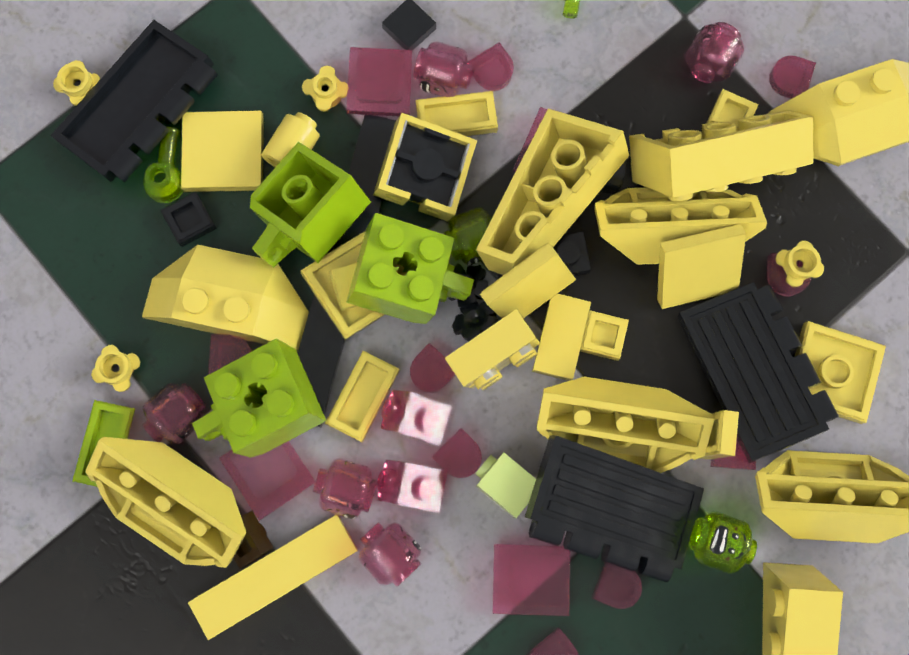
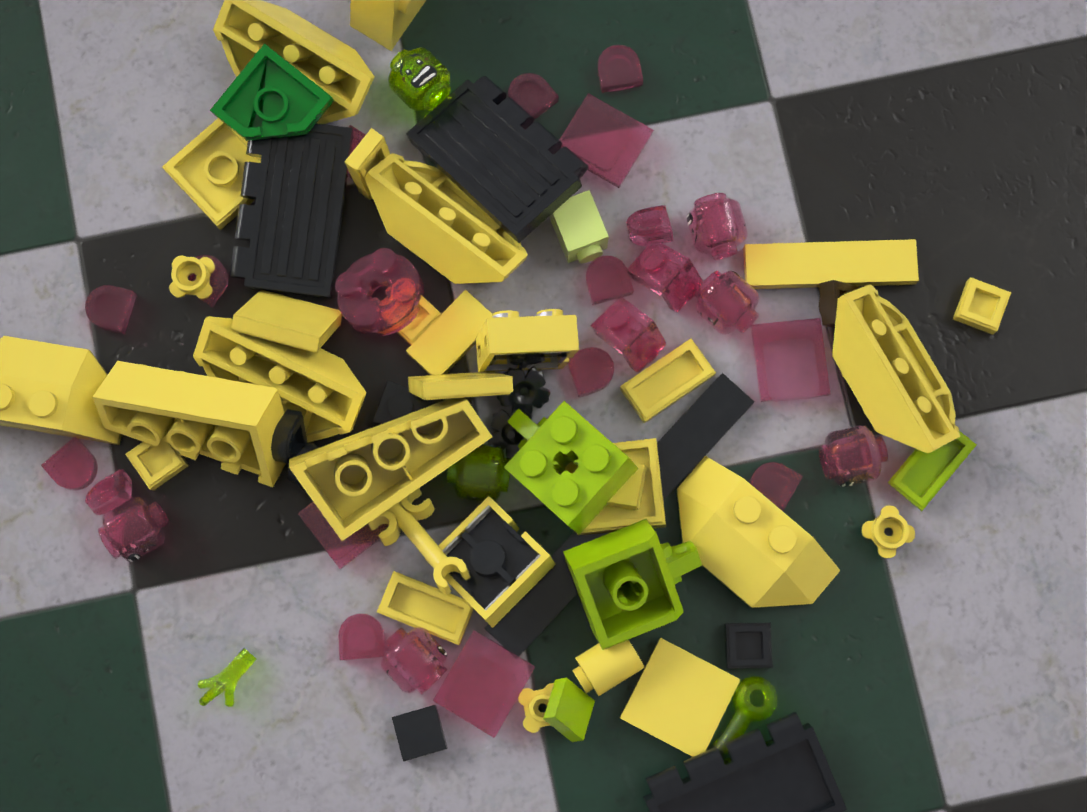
camera: 145 degrees left, 0 degrees up
lime hinge [192,338,326,458] -> none
none -> clear pink tile [85,285,137,335]
none -> clear pink tile [85,469,132,515]
none -> green plate [210,43,334,141]
none -> black tile [271,409,308,464]
none -> clear pink plate [335,248,424,336]
none -> light yellow bar [368,488,470,595]
none -> lime tile [543,677,595,742]
none -> clear pink tile [626,205,674,246]
none -> light yellow tile [953,277,1011,335]

